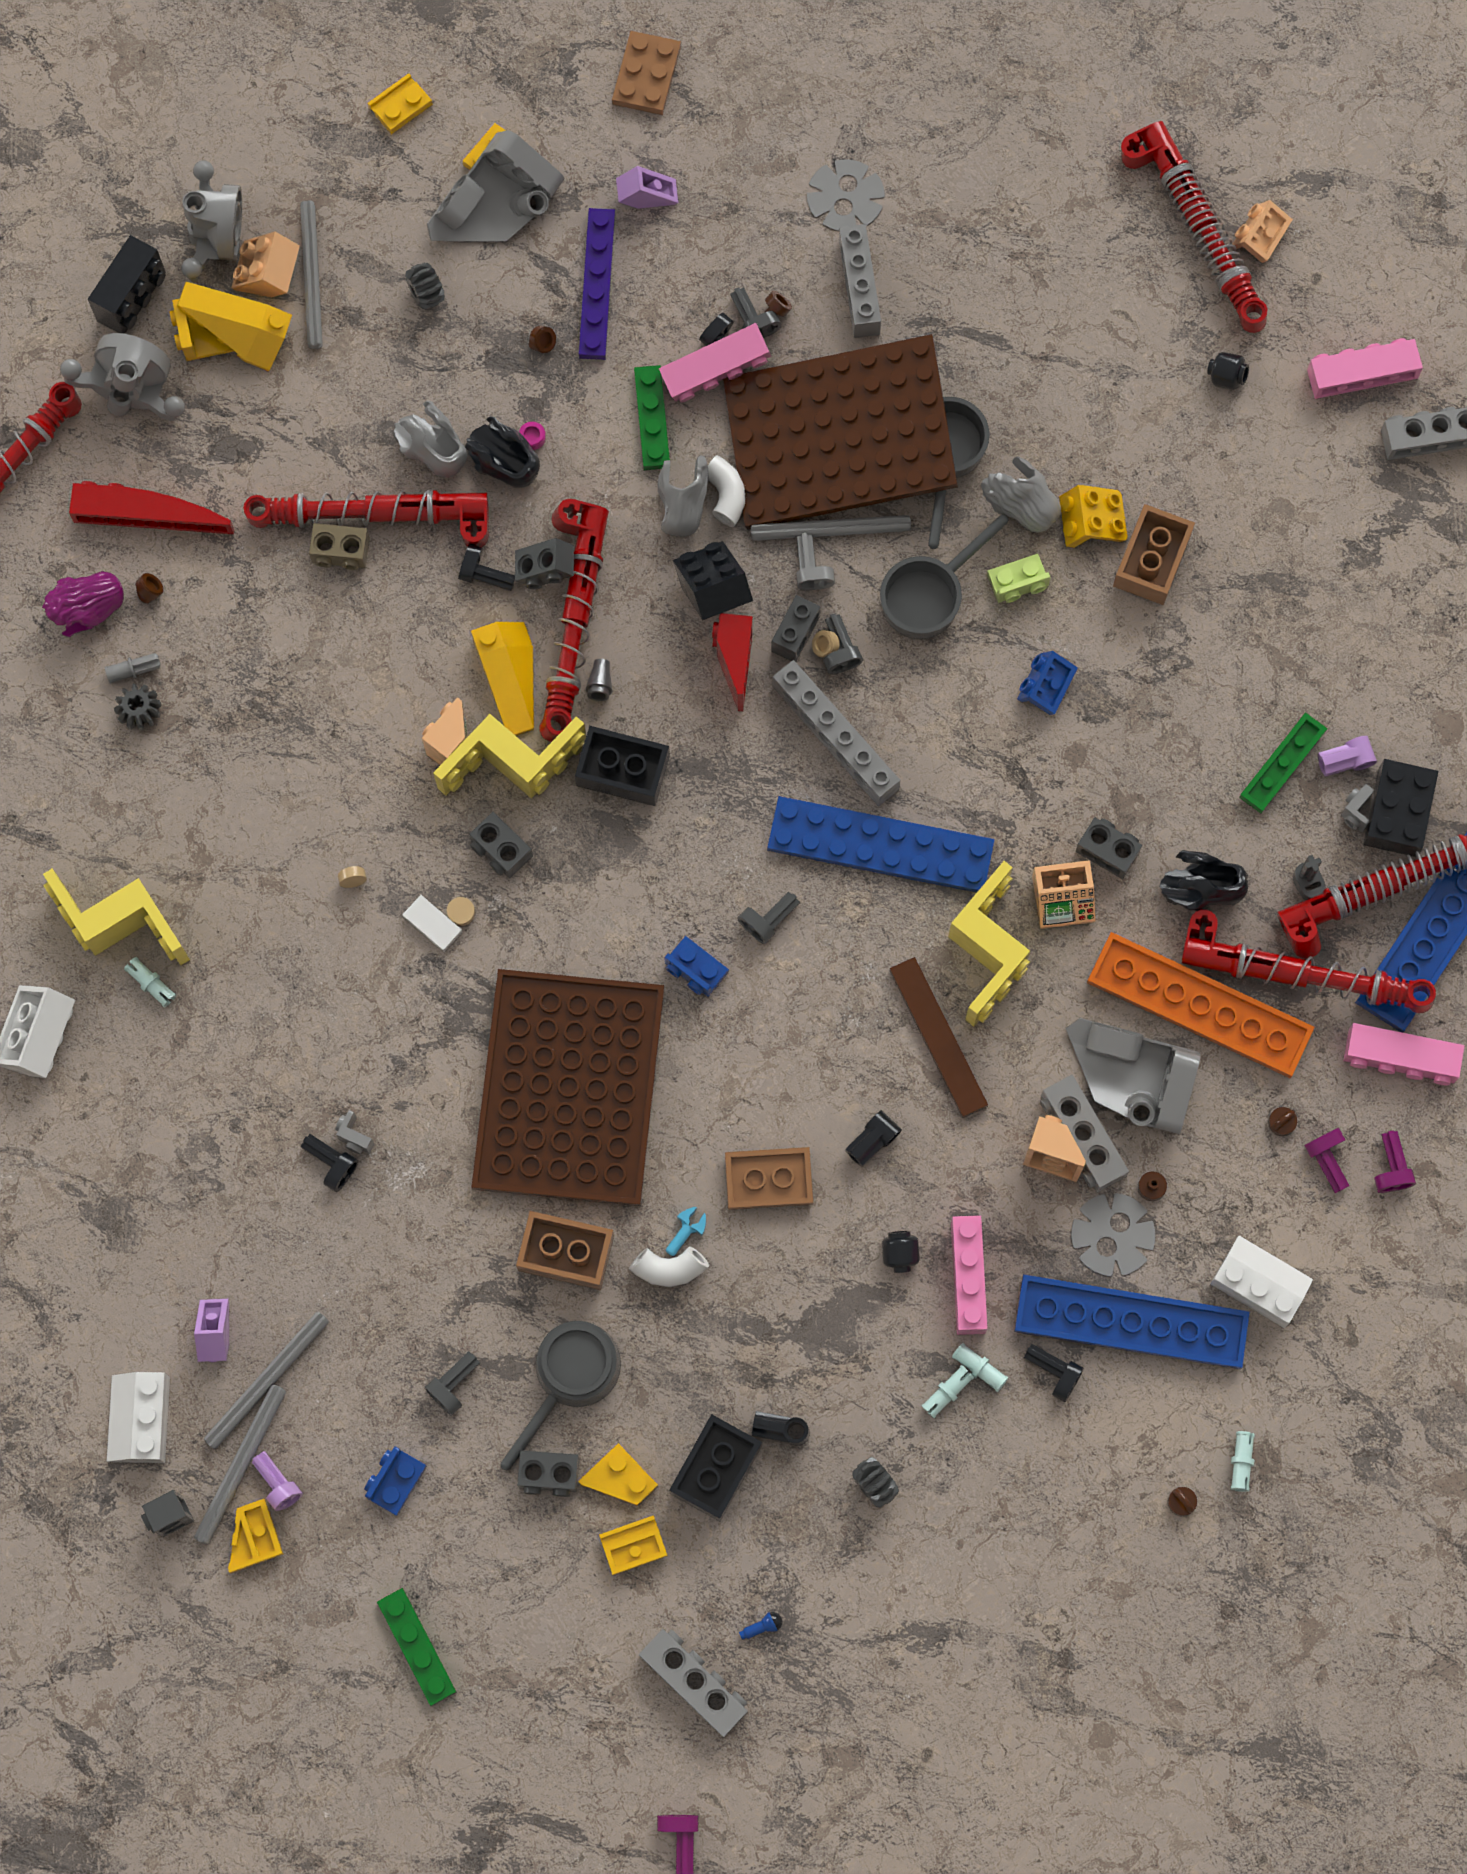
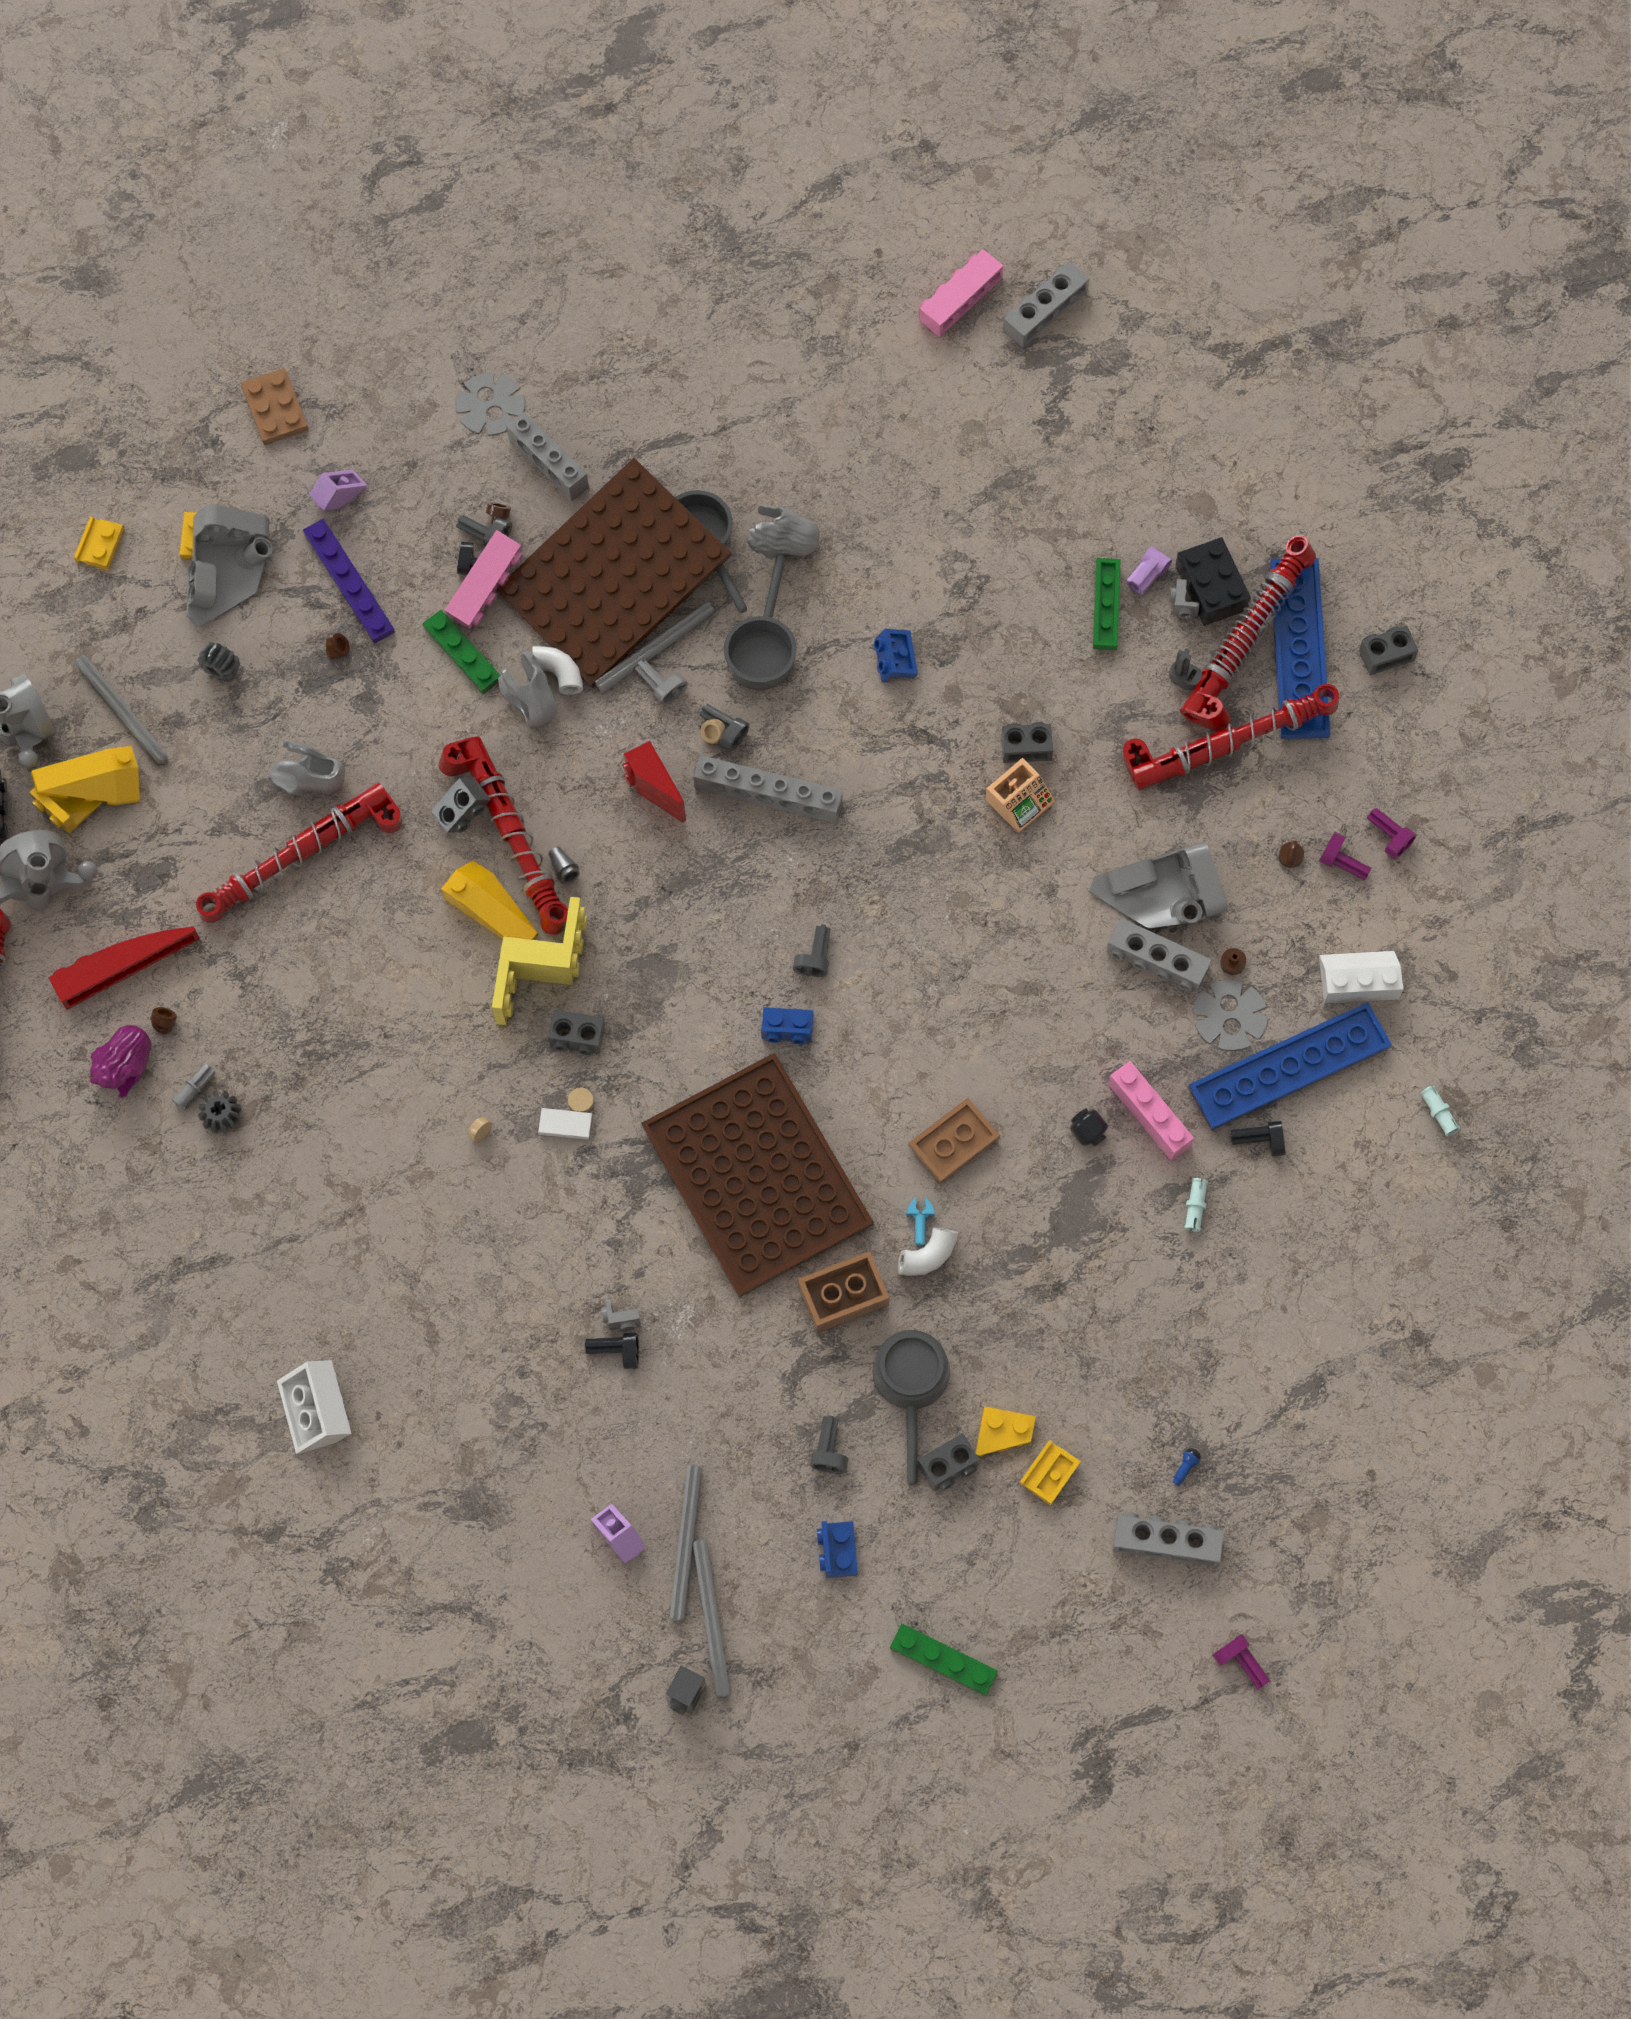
camera: 35 degrees left, 5 degrees down
light yellow bracket [43,868,190,966] -> none
white slope [107,1372,170,1463] -> none
light aqua pin [124,957,176,1007] -> none
yellow wing [228,1499,284,1573] -> none
light nougat slope [231,232,300,298] -> none
lavender piece [252,1451,303,1511] -> none
dark tan brick [309,523,370,570] -> none
light nougat slope [422,697,468,765] -> none
black piece [458,544,515,591] -> none
black hair [465,416,540,488] -> none
dark pink tile [519,422,546,450] -> none
black brick [575,725,670,806] -> none
black brick [669,1414,762,1522] -> none
black brick [673,541,753,621] -> none
black piece [752,1411,810,1446] -> none
blue plate [767,796,995,893] -> none
dark grey brick [771,595,820,662] -> none
black piece [845,1110,902,1167] -> none
dark grey gear [852,1457,899,1508] -> none
reddish brown tile [889,957,988,1118] -> none
light yellow bracket [948,861,1030,1027] -> none
light aqua pin [952,1343,1009,1392] -> none
yellowish green bracket [987,554,1051,603] -> none
light nougat slope [1023,1115,1086,1182] -> none
yellow bracket [1059,485,1128,548] -> none
orange plate [1087,932,1315,1079] -> none
medium nougat brick [1113,504,1195,605] -> none
red piece [1121,121,1268,333] -> none
black hair [1160,850,1249,911] -> none
reddish brown tile [1168,1487,1197,1517] -> none
black head [1207,352,1249,390] -> none
light nougat bracket [1232,200,1293,263] -> none
bright pink brick [1343,1023,1465,1086] -> none

